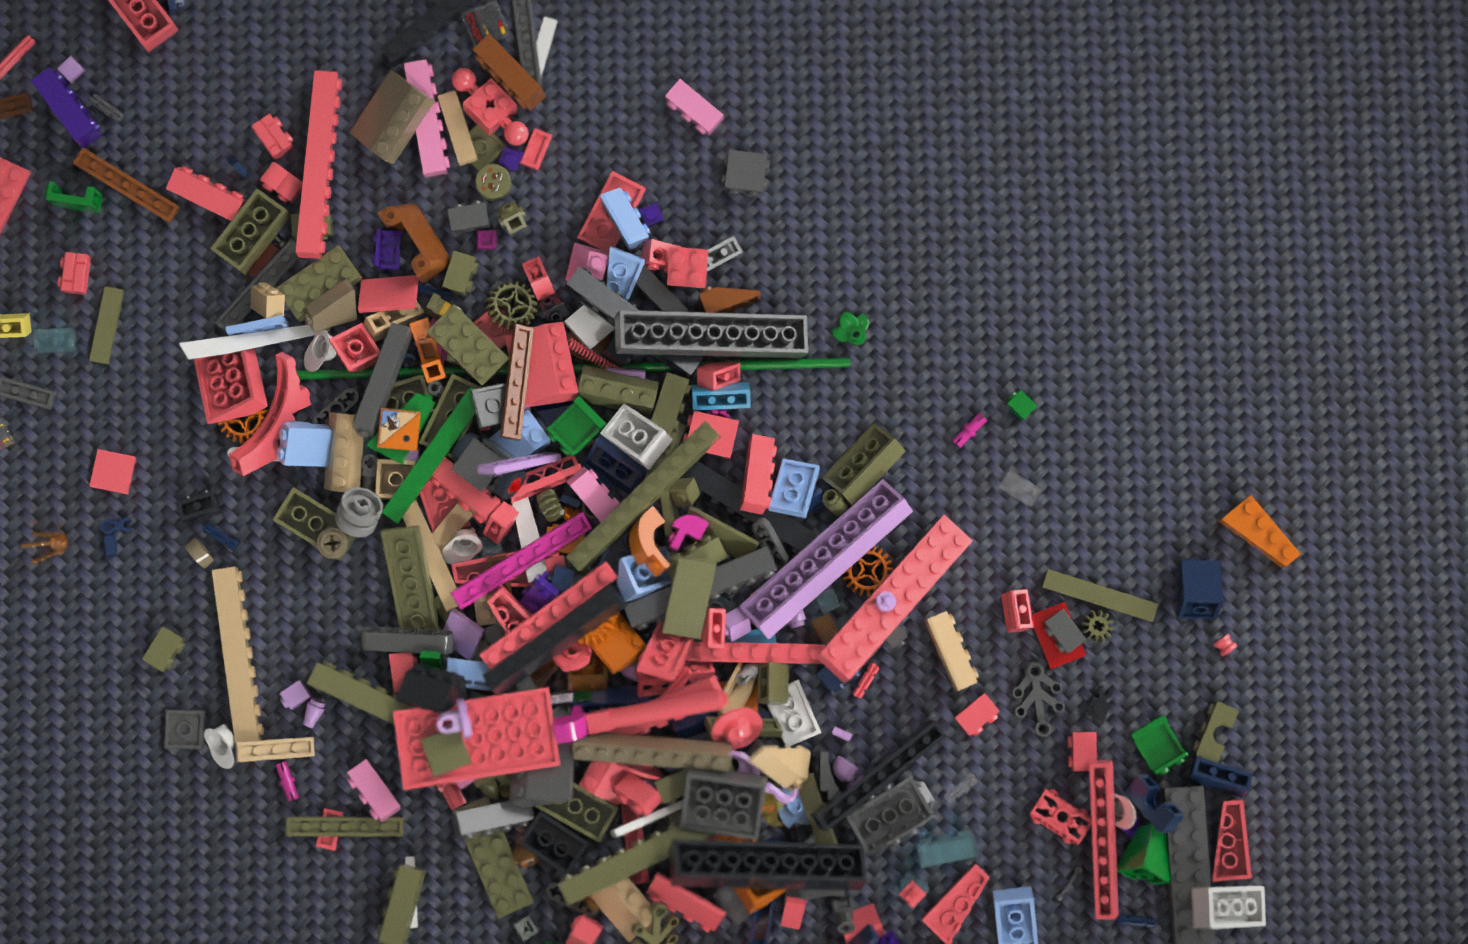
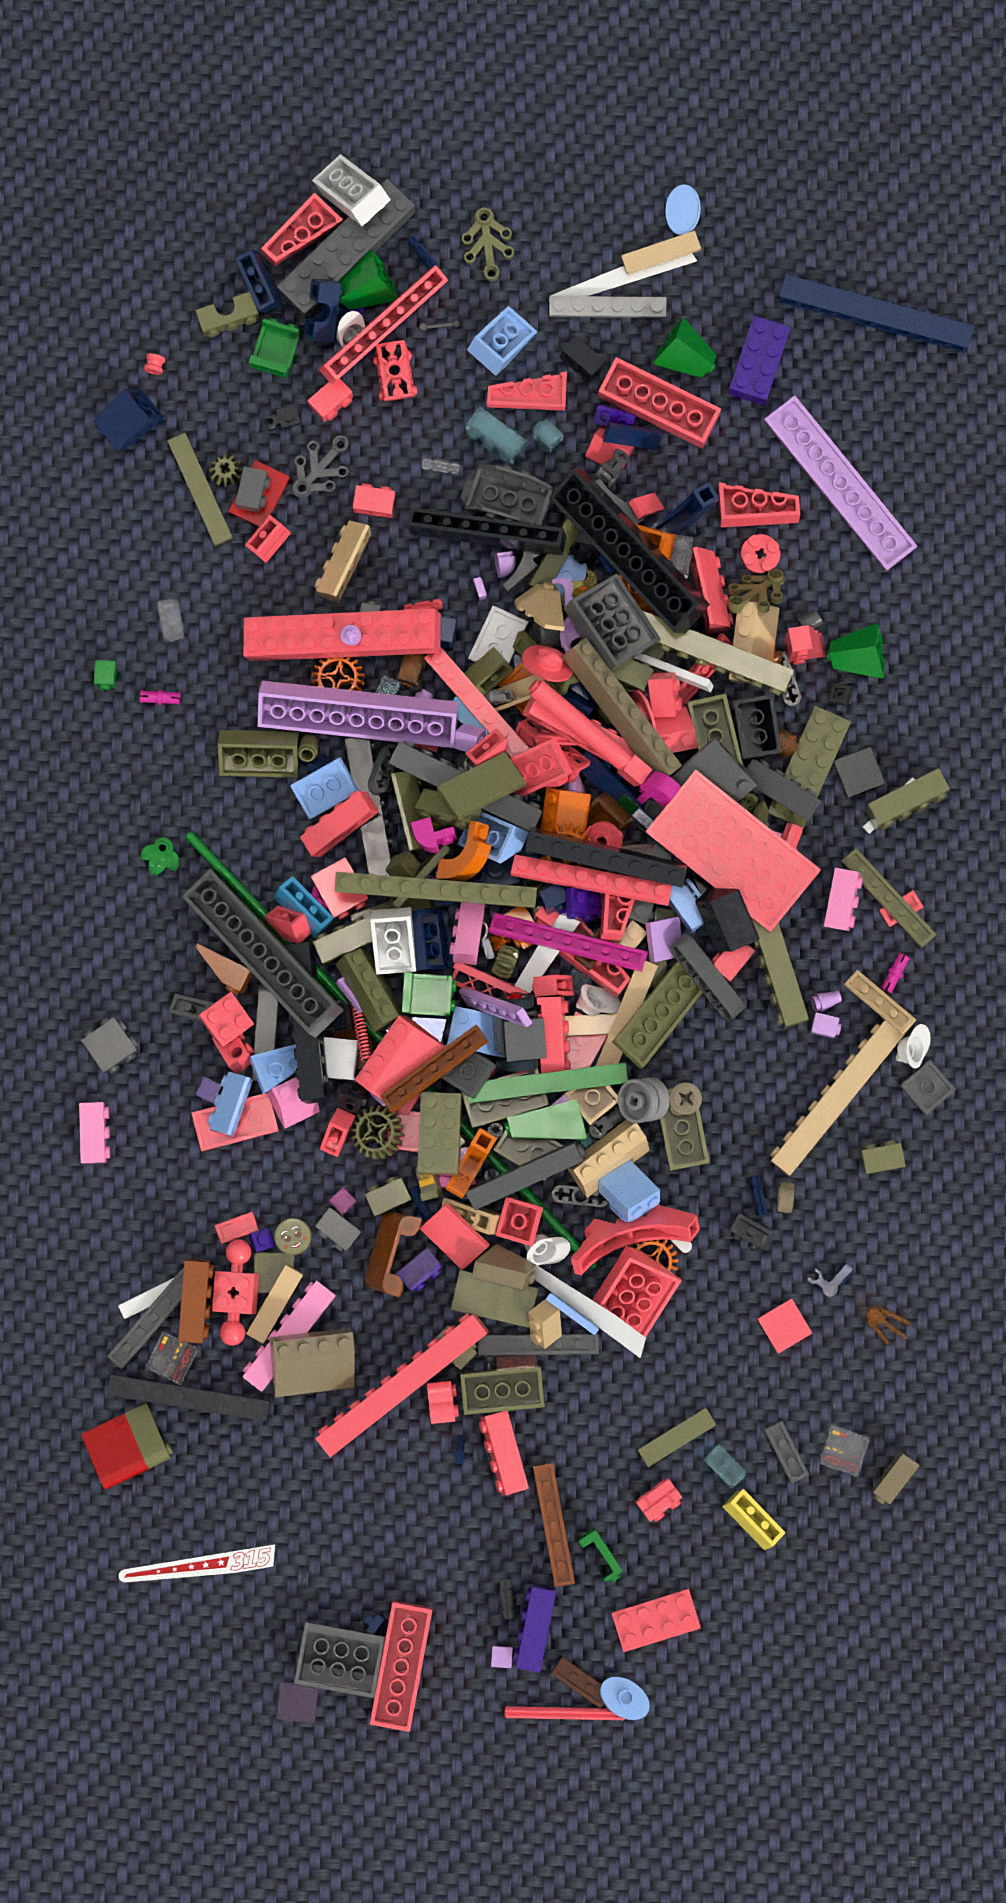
camera: 125 degrees left, 0 degrees up
coral brick [252,114,294,160] -> none
tile [378,408,421,451] -> none
green tile [420,651,443,670] -> none
olive tile [421,731,471,777] -> none
lavender tile [437,699,472,739] -> none
olive brick [497,201,527,234] -> none
coral tile [899,880,926,908] -> none
orange wedge [1218,495,1301,568] -> none
none -> dark grey tile [834,747,885,798]

